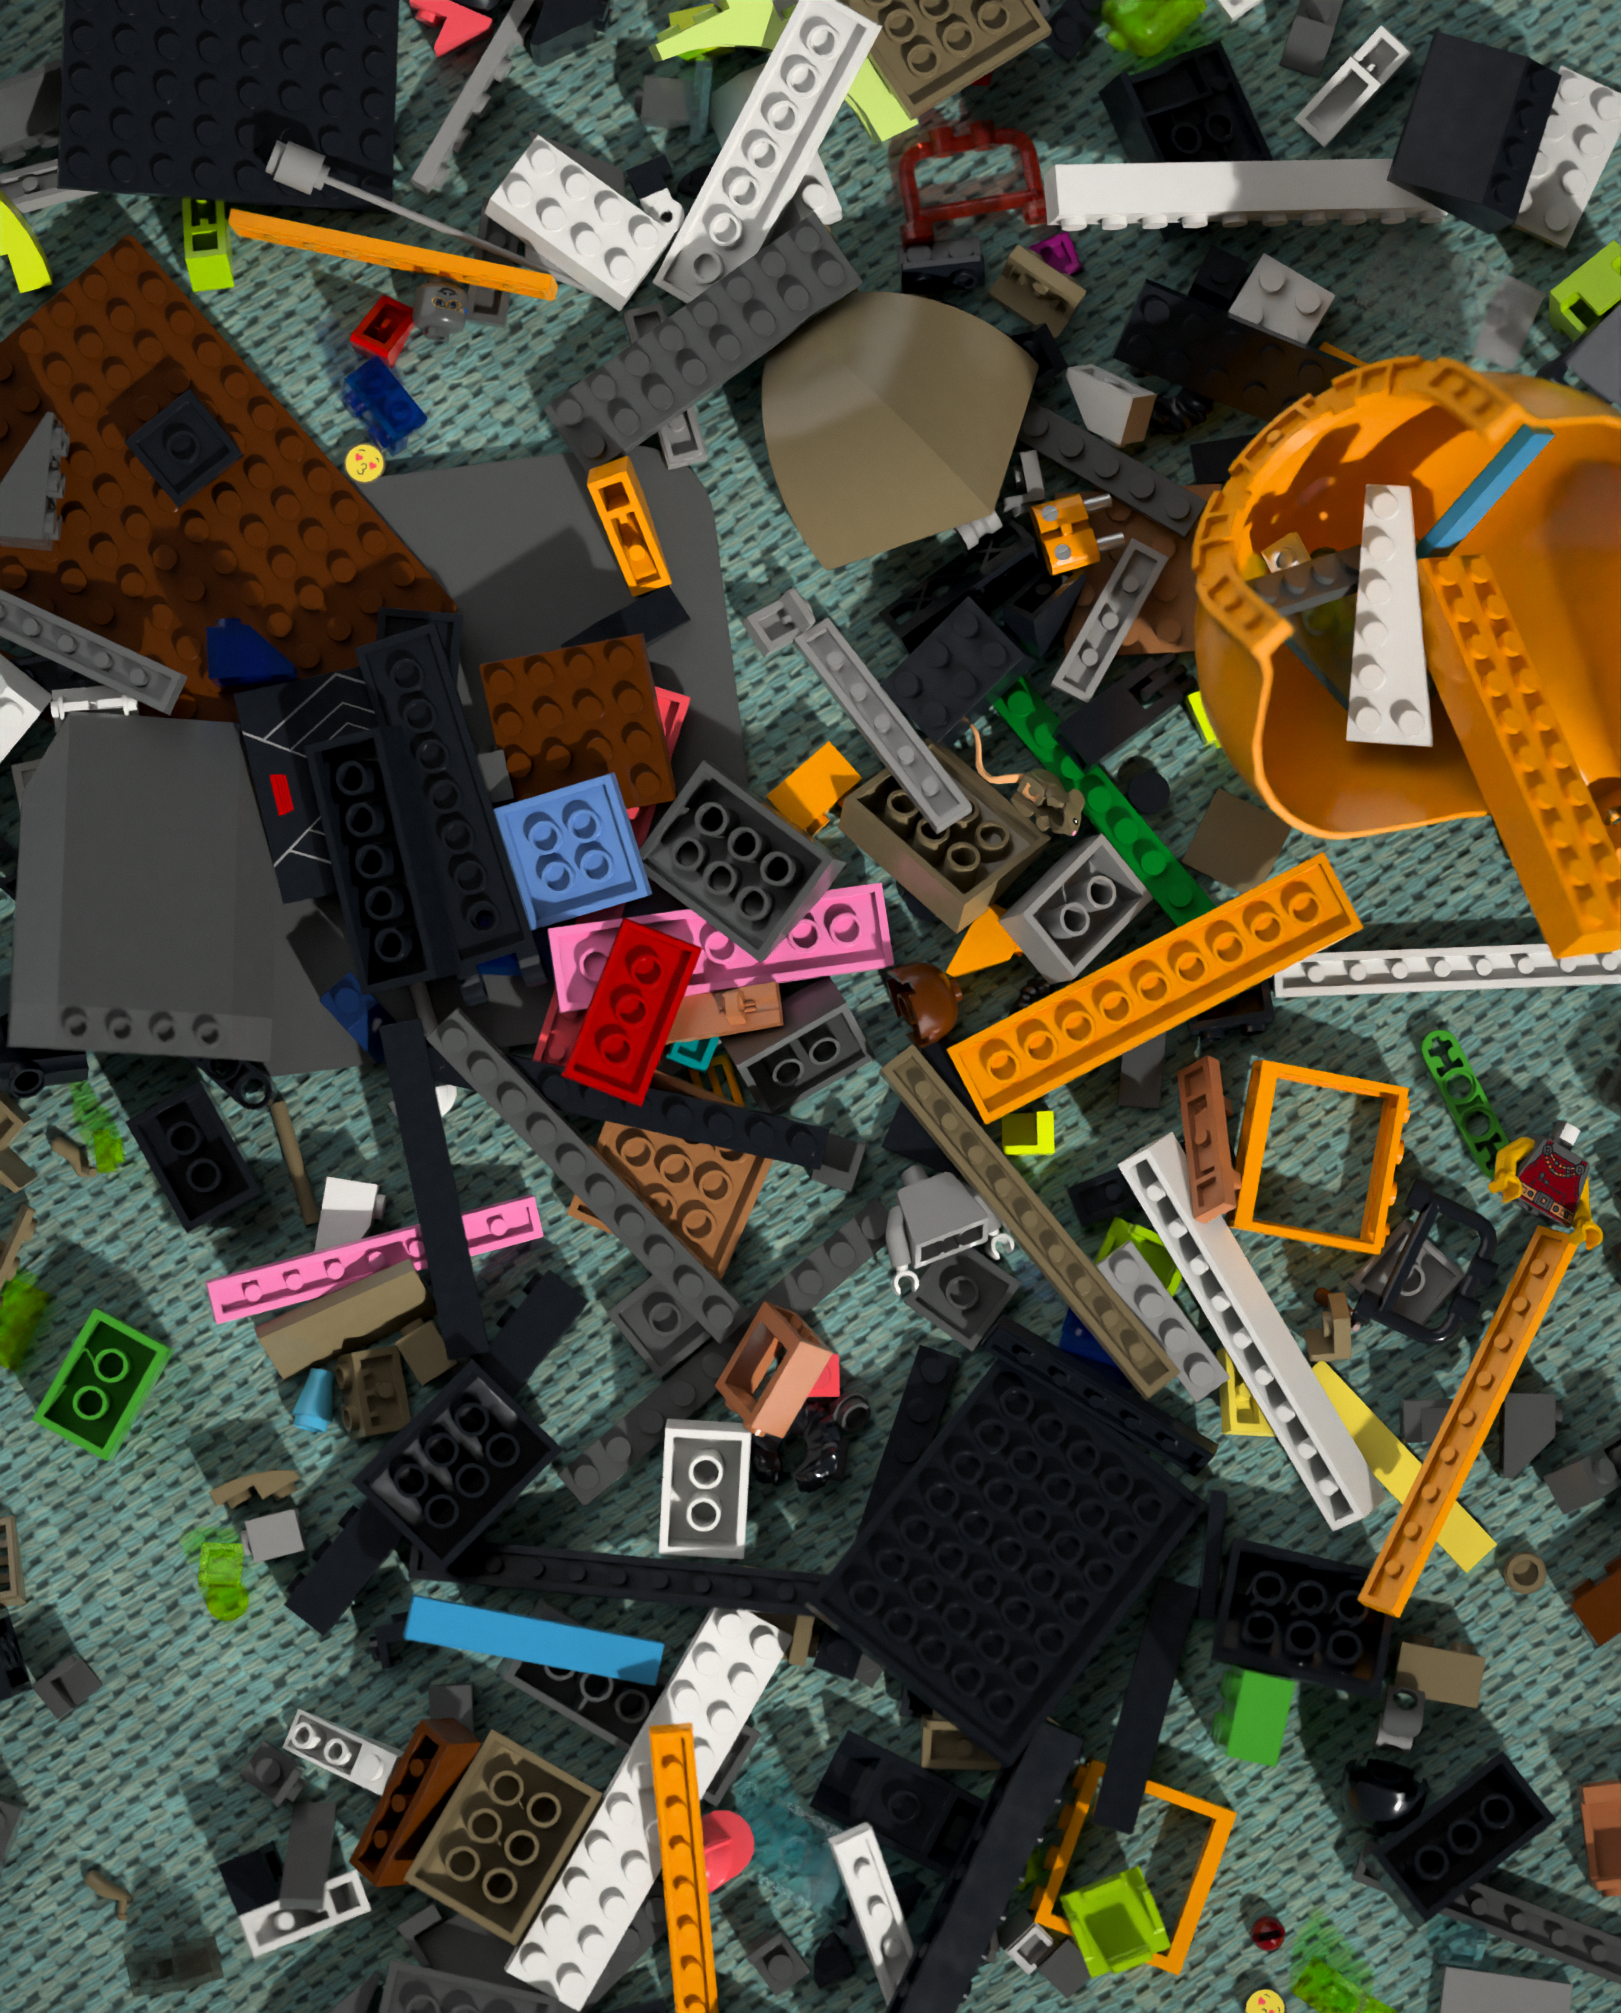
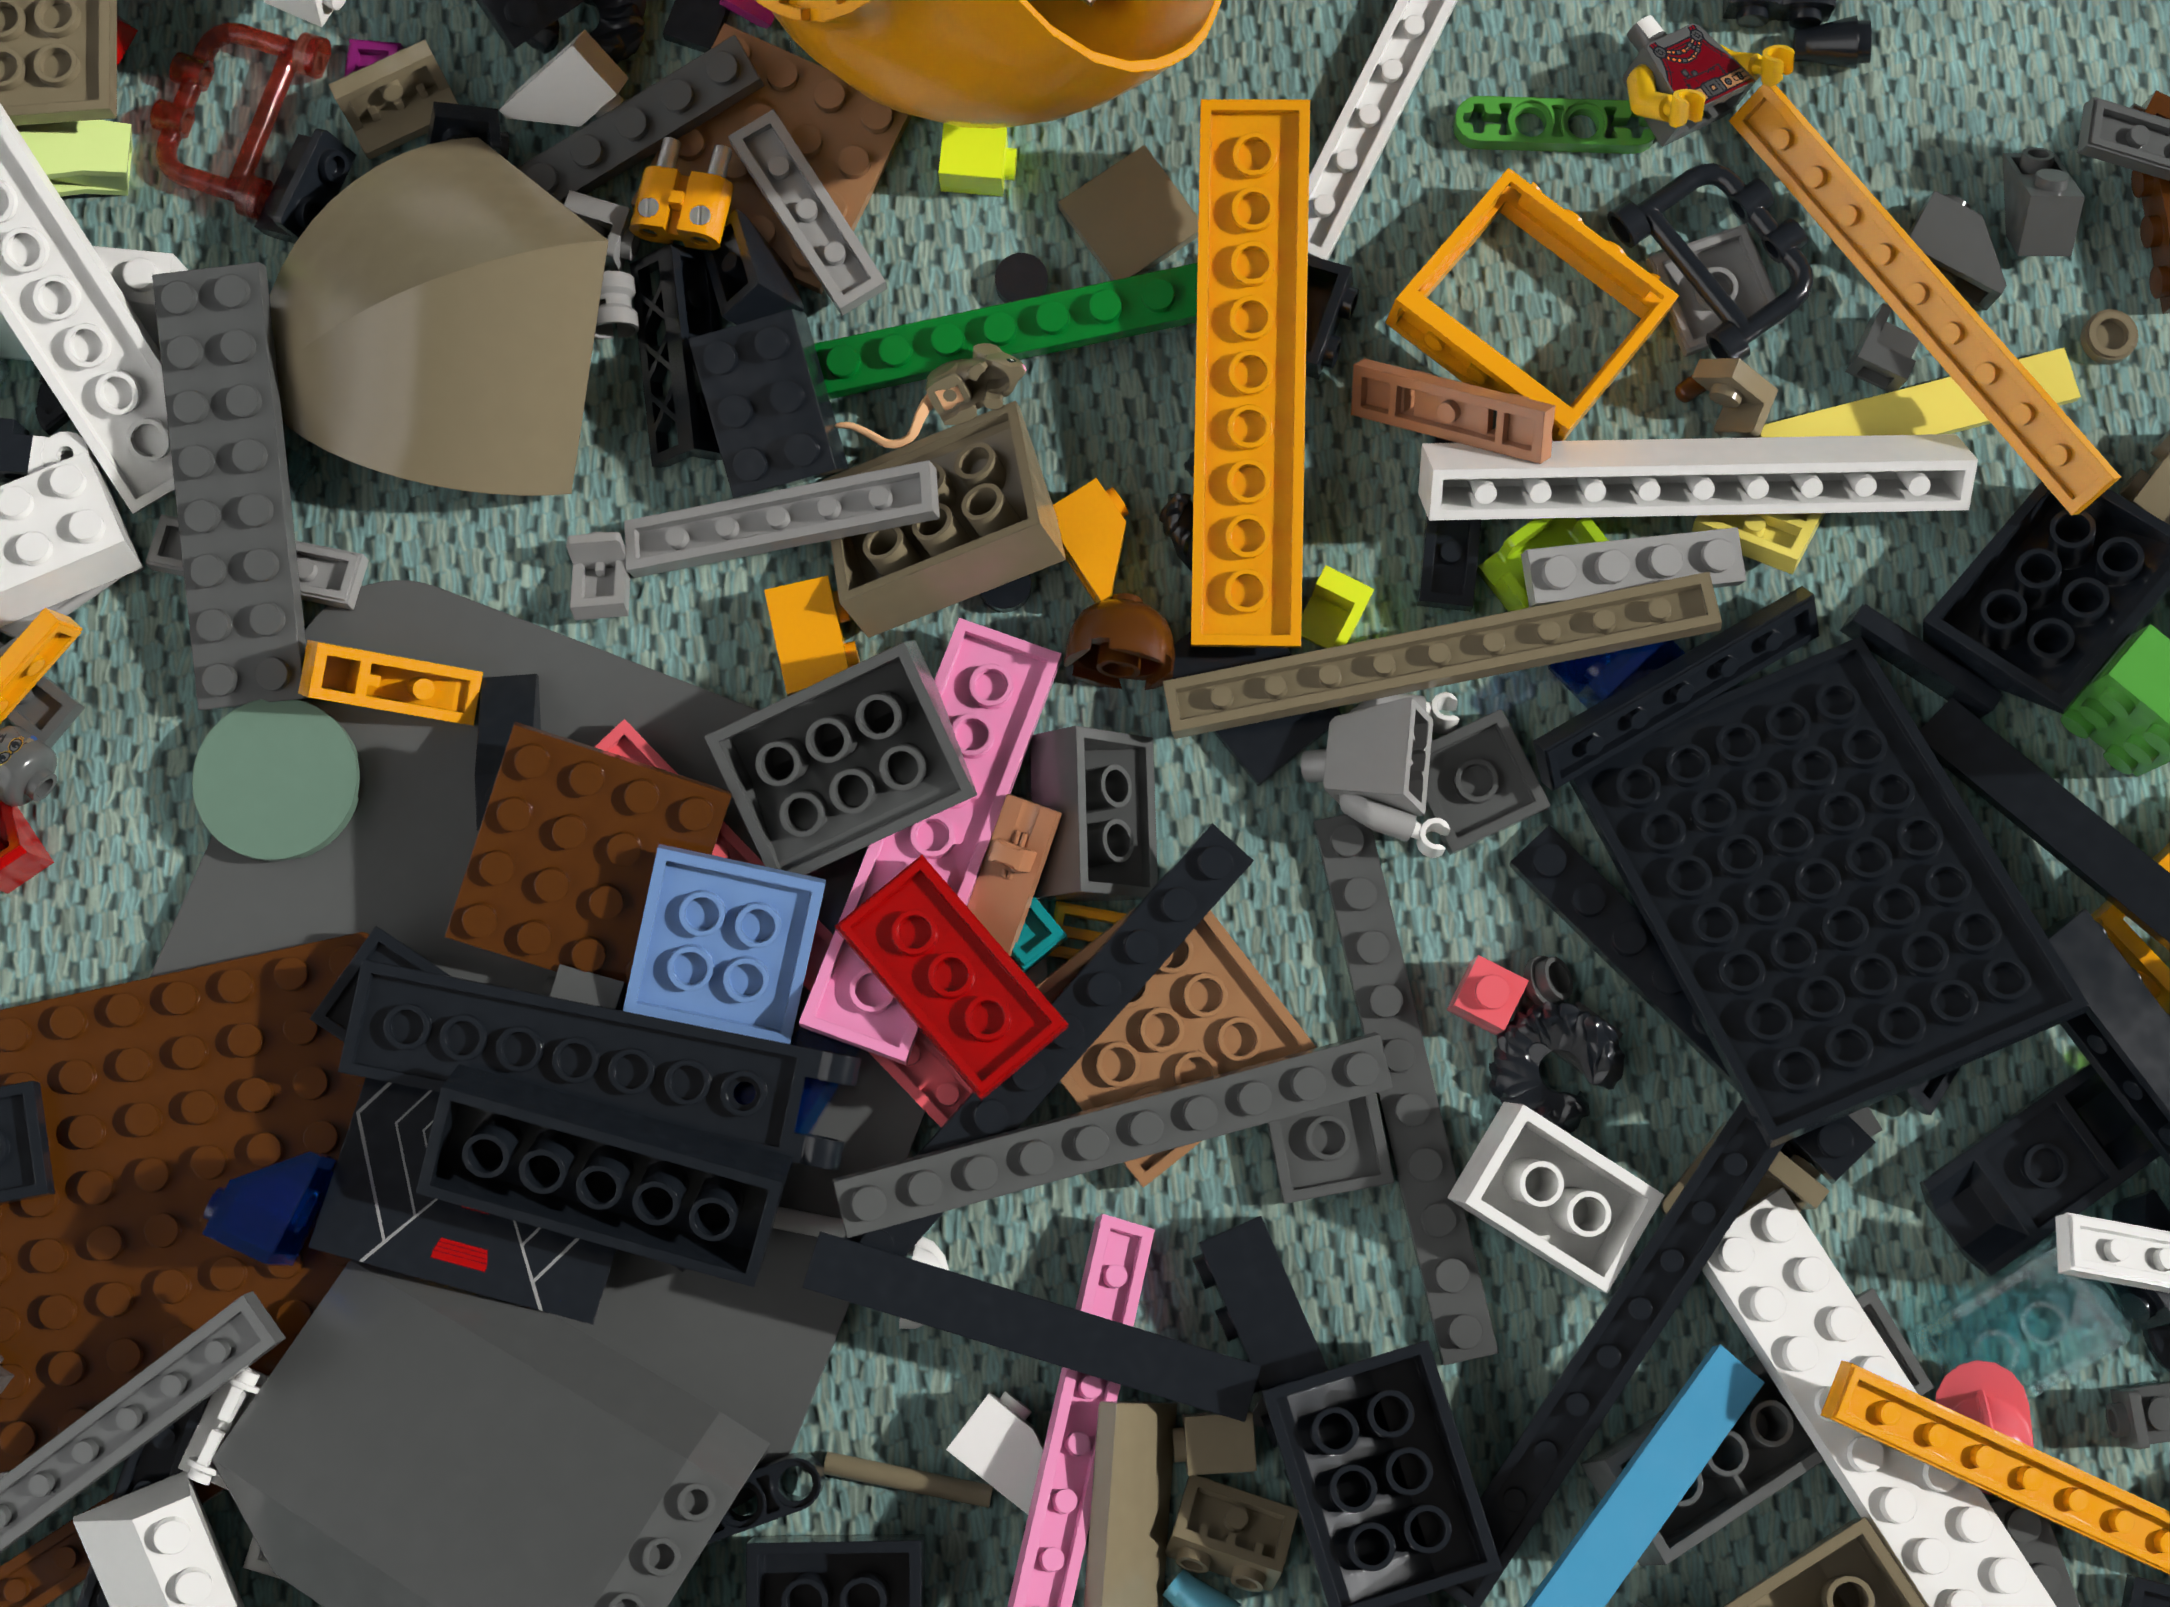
camera: 60 degrees left, 5 degrees down
dark blue slope [319,971,398,1065] -> none
clear blue bracket [341,356,427,457] -> none
light yellow tile [344,443,386,484] -> none
nougat window [715,1301,833,1439] -> none
dark grey panel [811,1133,867,1193] -> none
dark tan bracket [920,1710,1002,1770] -> none
light grey brick [998,833,1154,985] -> none
black hinge [1052,652,1198,776] -> none
dark grey tile [1117,1032,1166,1110] -> none
none -> sand green tile [192,699,360,861]

